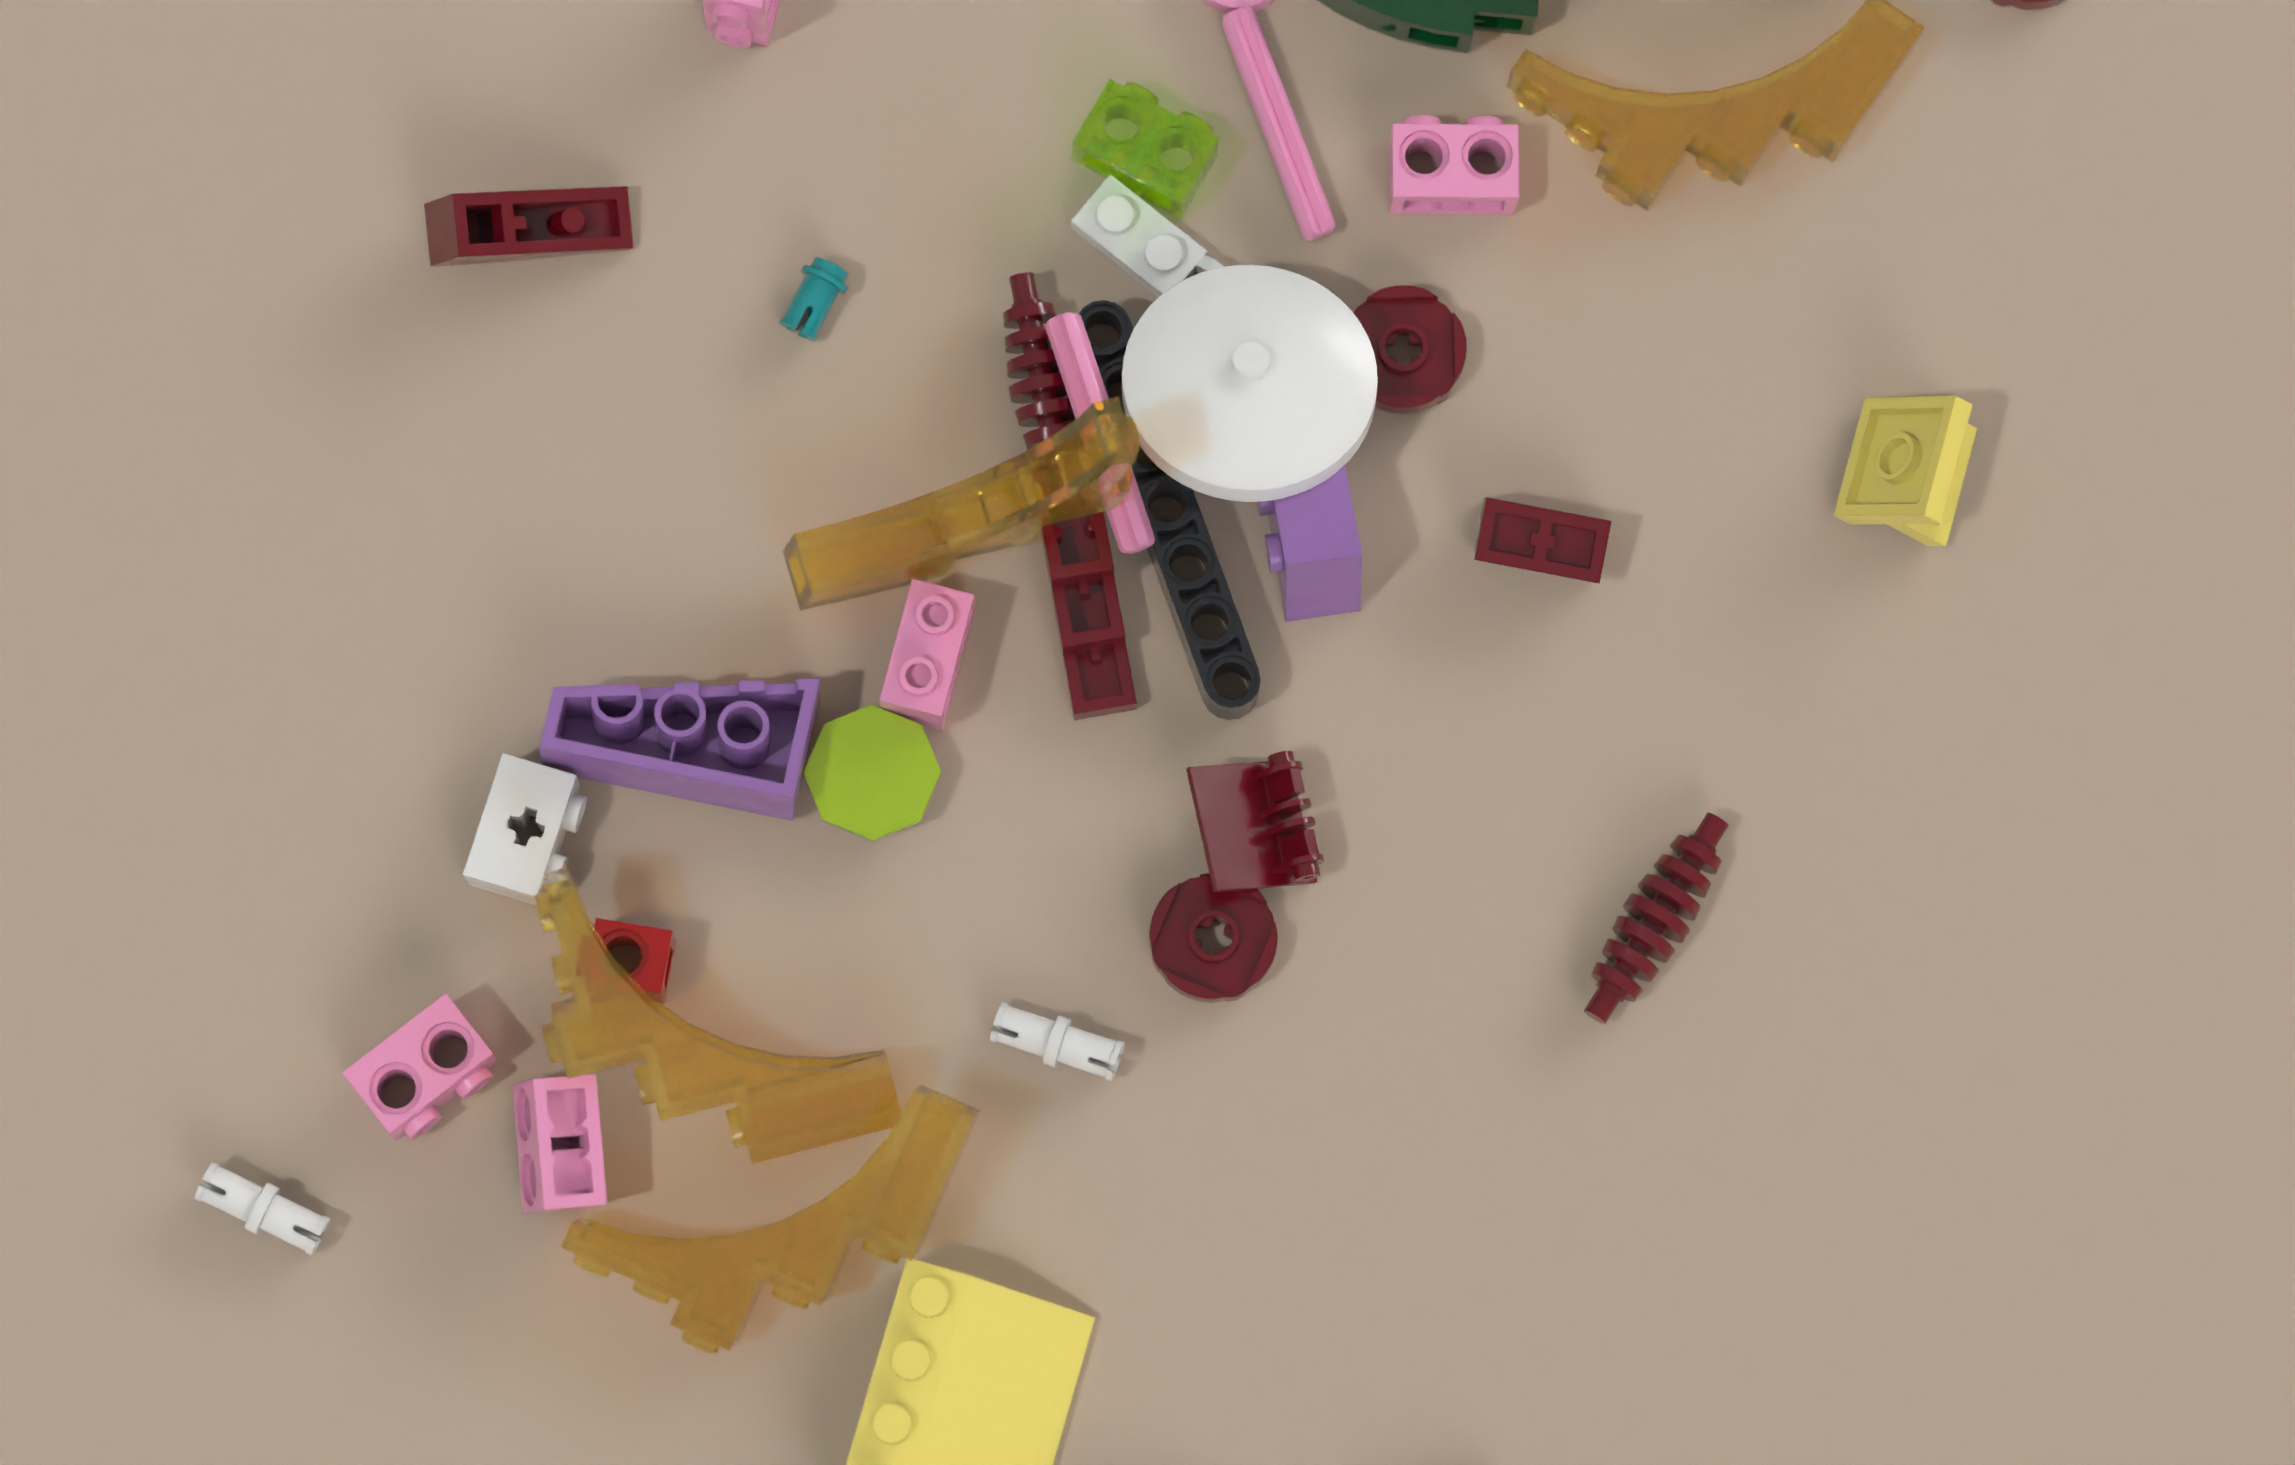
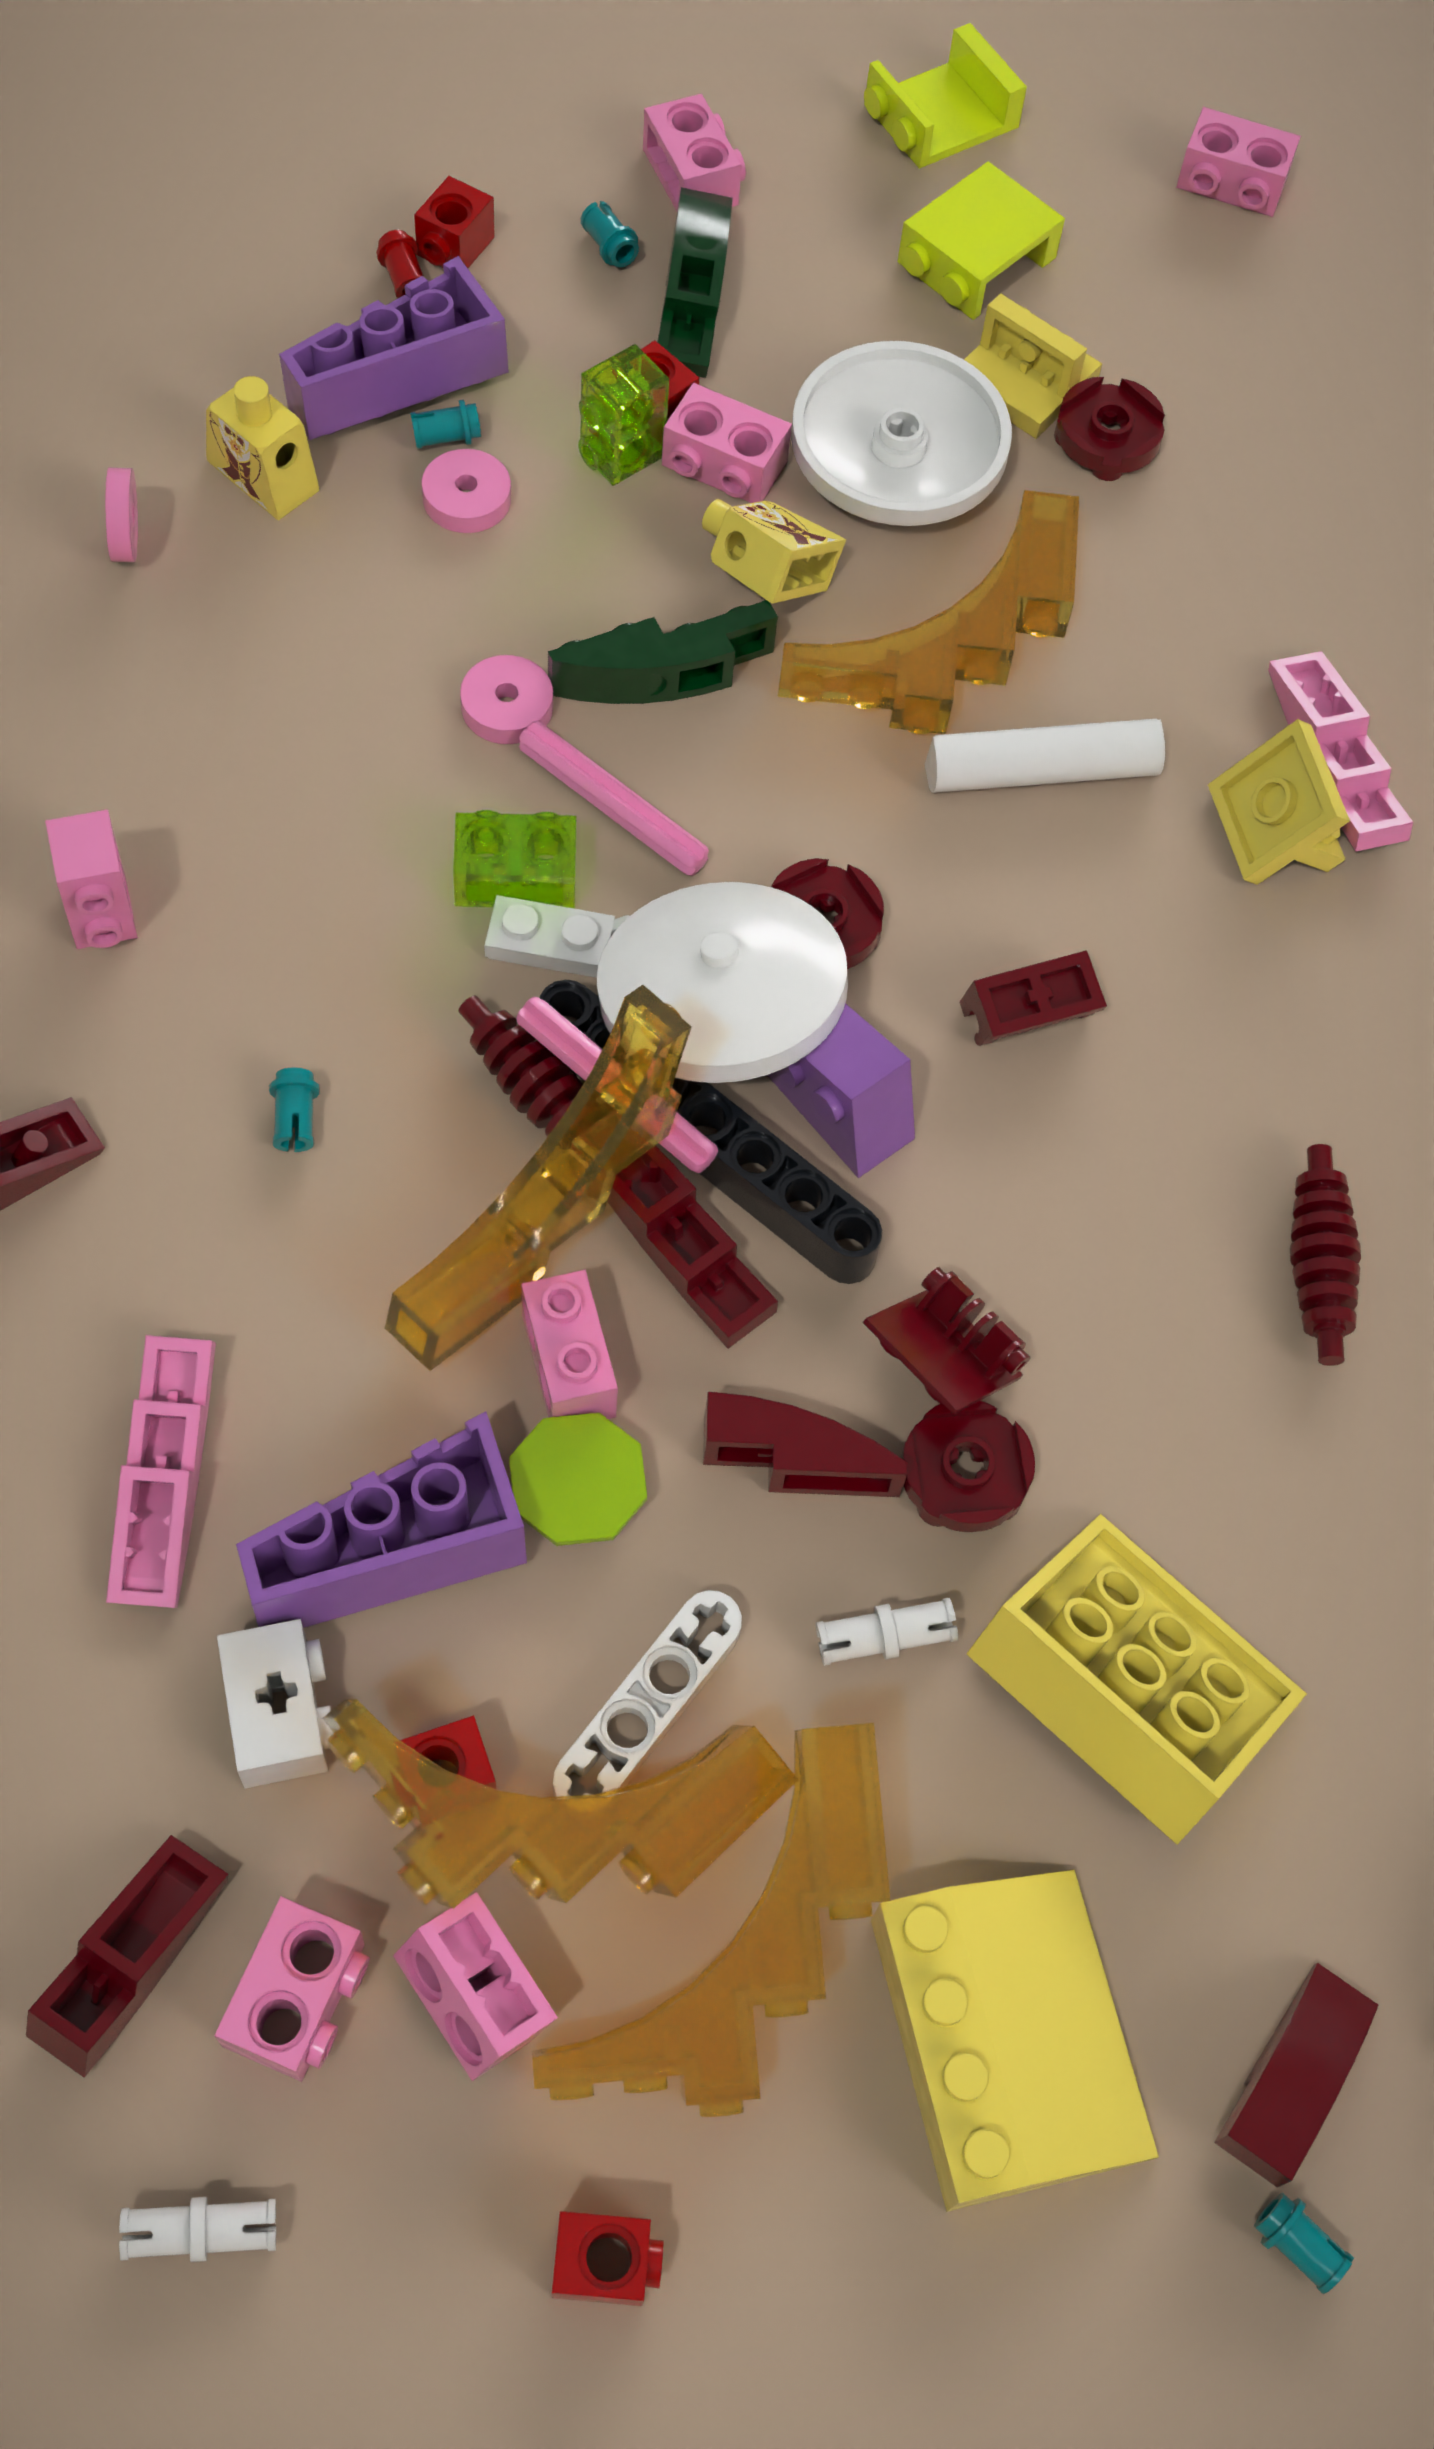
camera: 30 degrees left, 15 degrees down
bright pink brick [1389,115,1519,215] -> none
none -> dark red slope [26,1835,229,2078]
none -> bright pink slope [106,1335,216,1608]
none -> red brick [552,2211,664,2306]
none -> white beam [553,1590,742,1820]
none -> dark red slope [703,1392,907,1497]
none -> white brick [924,719,1165,793]
none -> light yellow slope [966,1514,1307,1845]
none -> bright pink slope [1268,651,1413,851]

